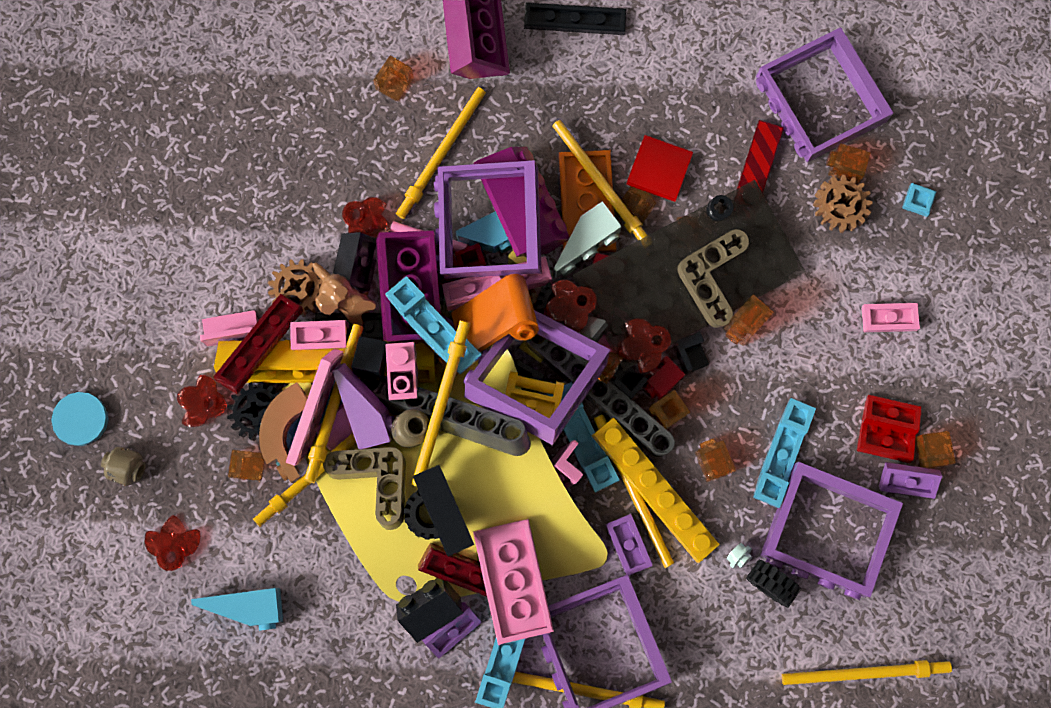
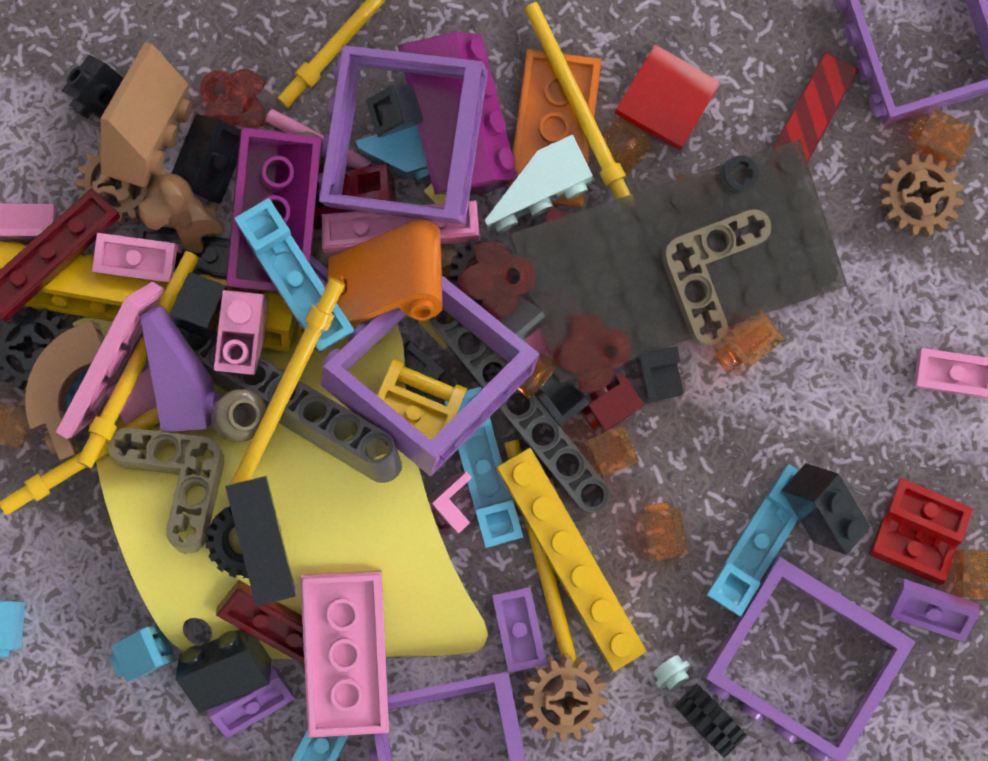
camera: 10 degrees right, 5 degrees up
none -> black brick [61,55,124,120]
none -> medium nougat slope [100,42,192,188]
none -> medium azure slope [110,626,176,683]
none -> black slope [366,84,423,137]
none -> medium nougat gear [520,654,608,742]
none -> black brick [781,463,870,555]

